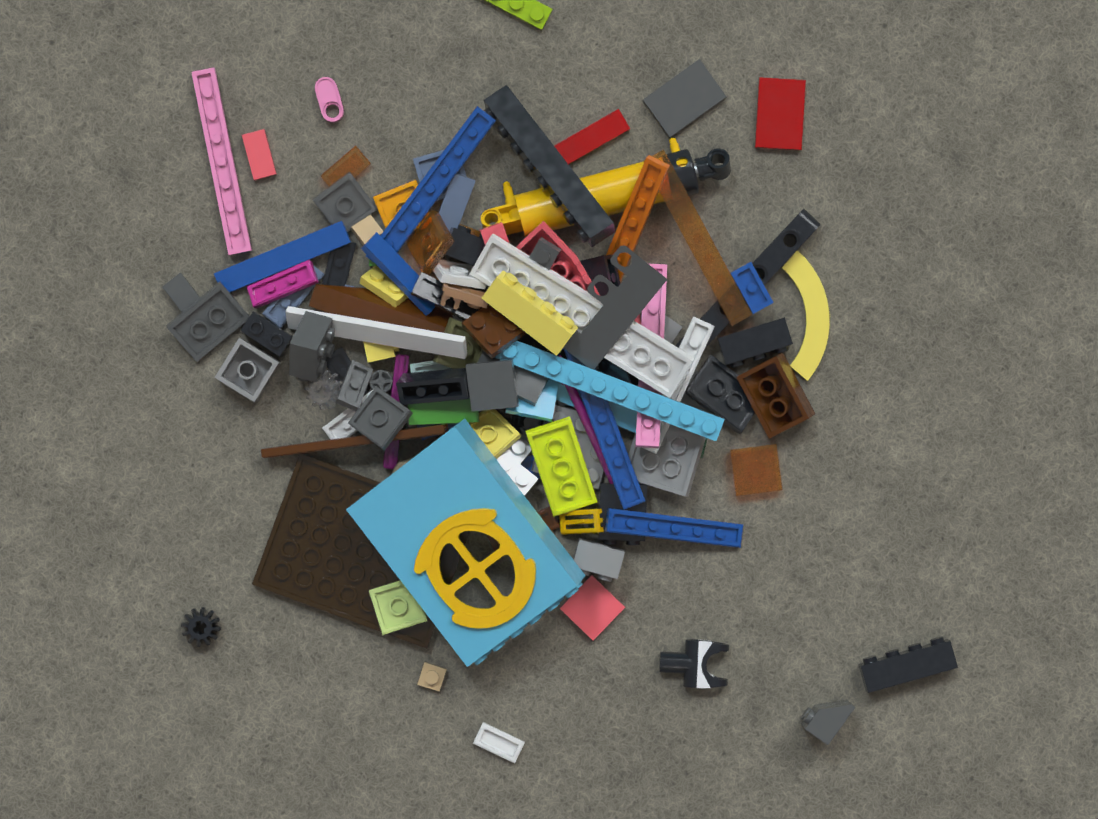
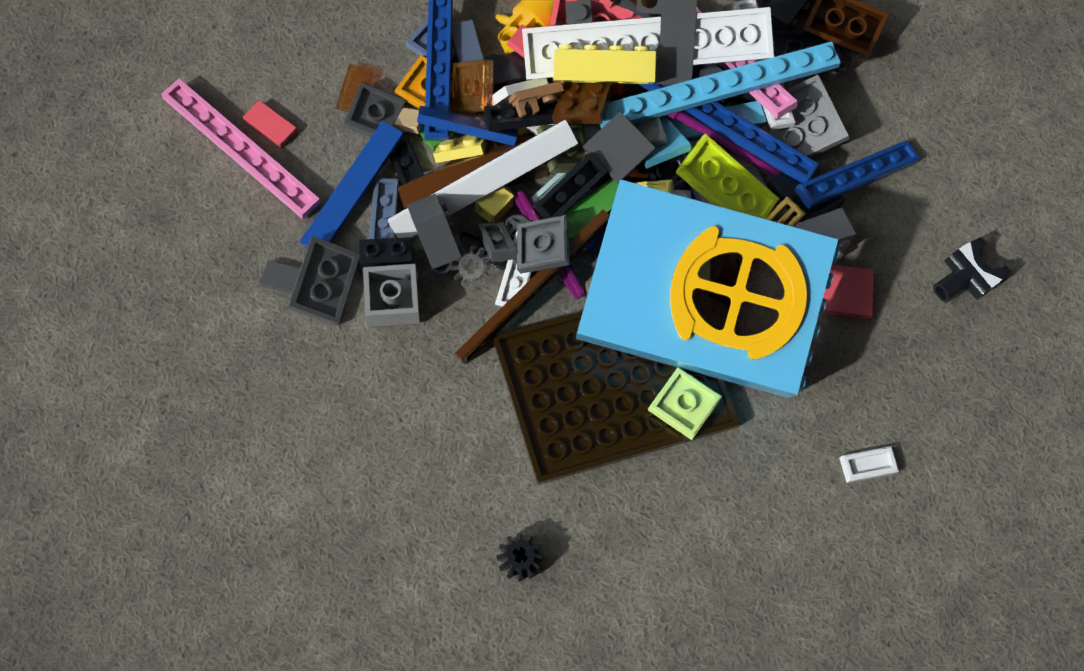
camera: 45 degrees left, 20 degrees down
dark pink tile [246,260,319,309] -> none
bright pink piece [315,77,344,123] -> none
tan plate [417,662,446,692] -> none
clear orange plate [730,444,782,496] -> none

